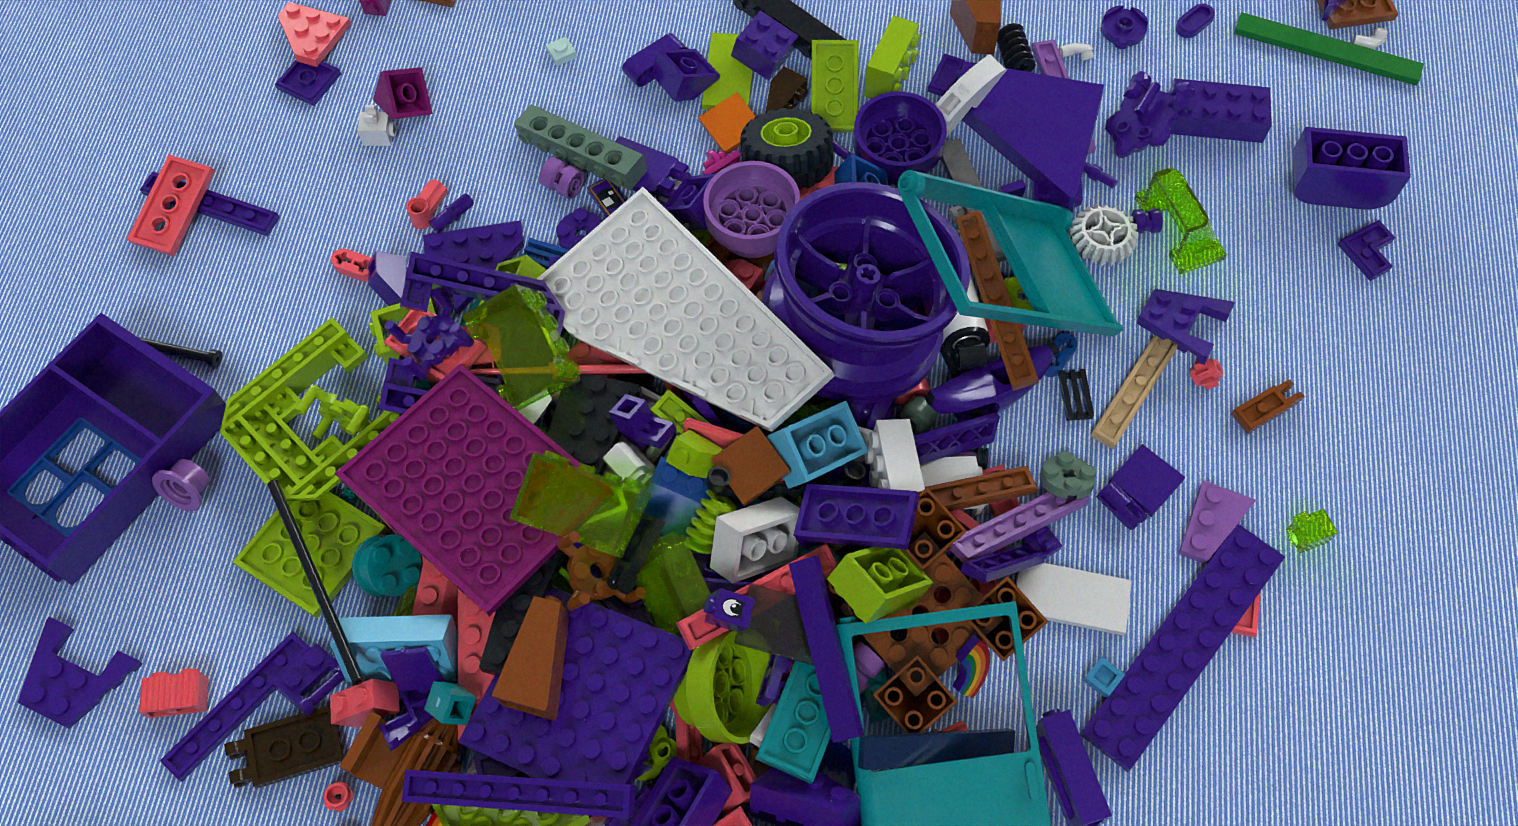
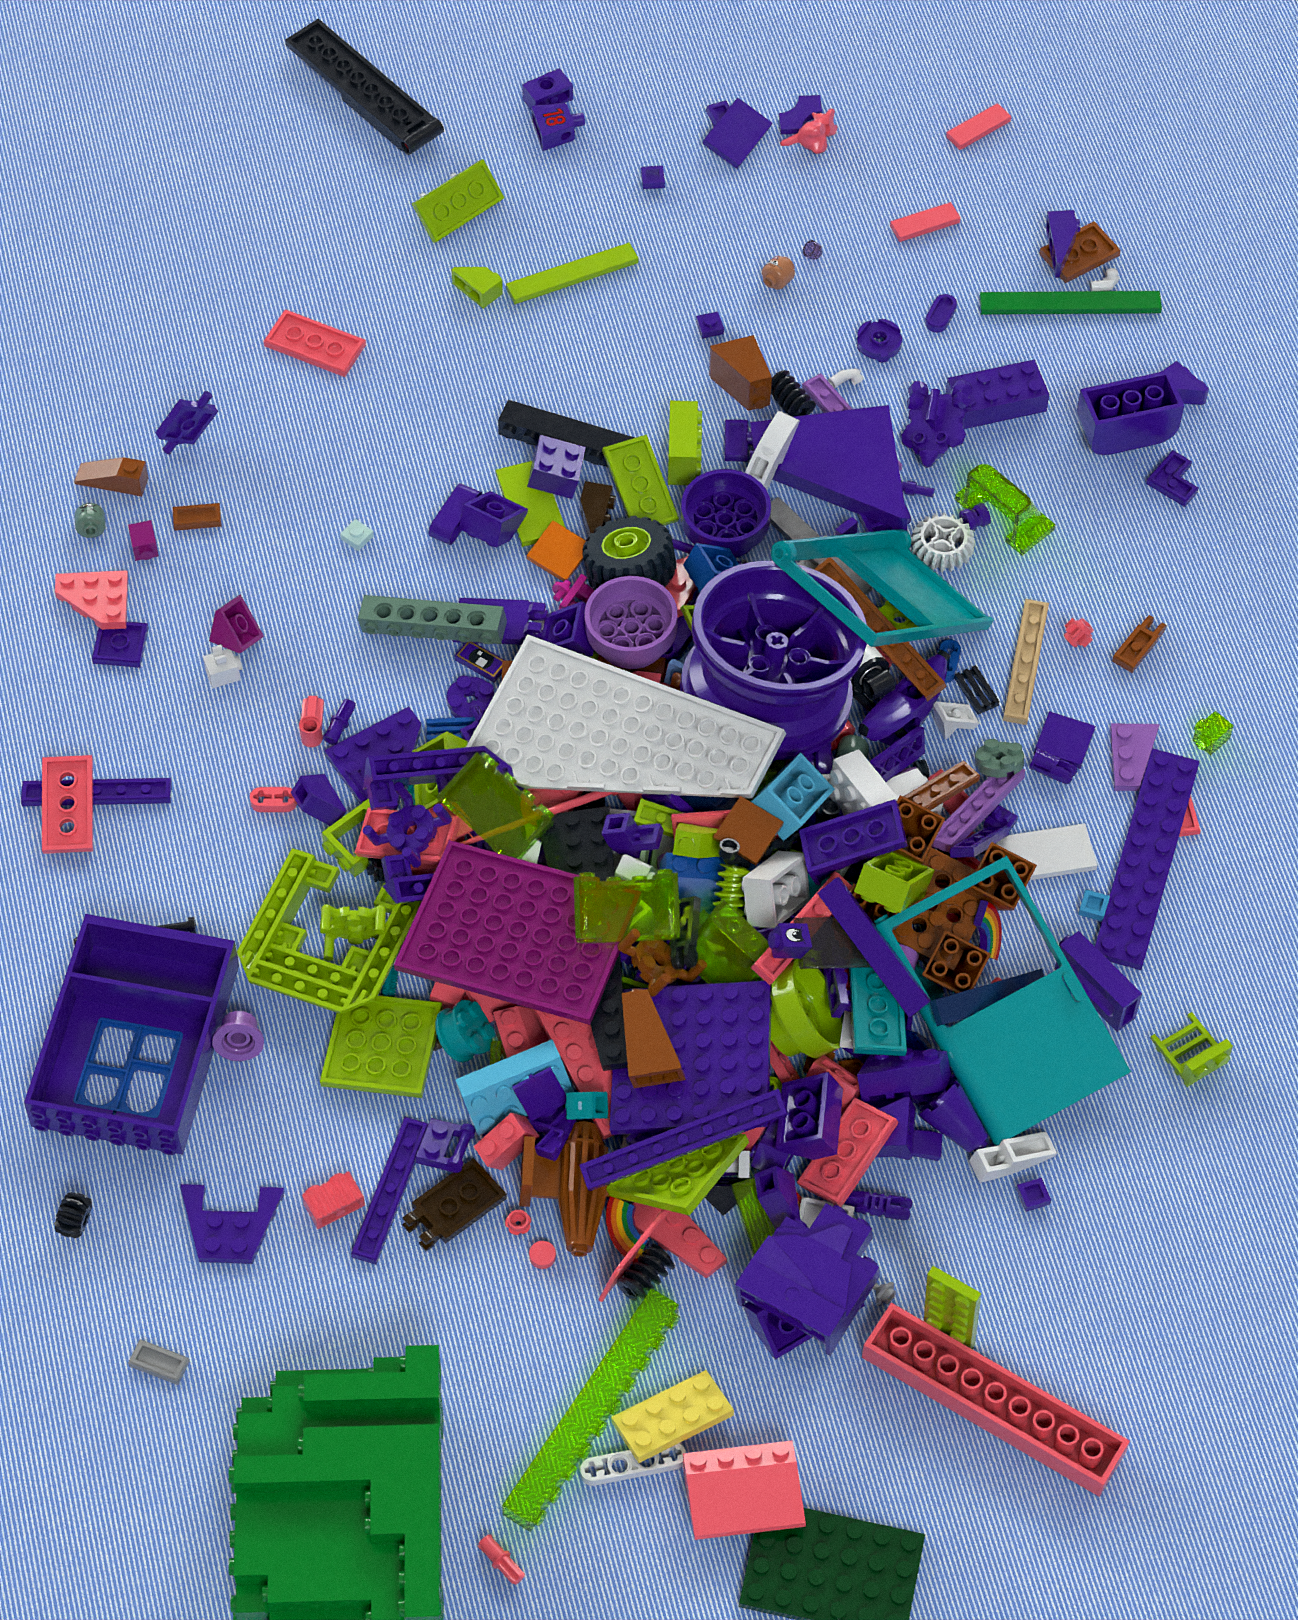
camera: 25 degrees left, 5 degrees down
black piece [267,480,365,685] -> none
medium lavender wheel [539,157,585,200] -> none
dark purple wing [1137,289,1235,365] -> none
none -> white slope [933,702,980,739]
none -> dark purple slope [1161,361,1209,405]

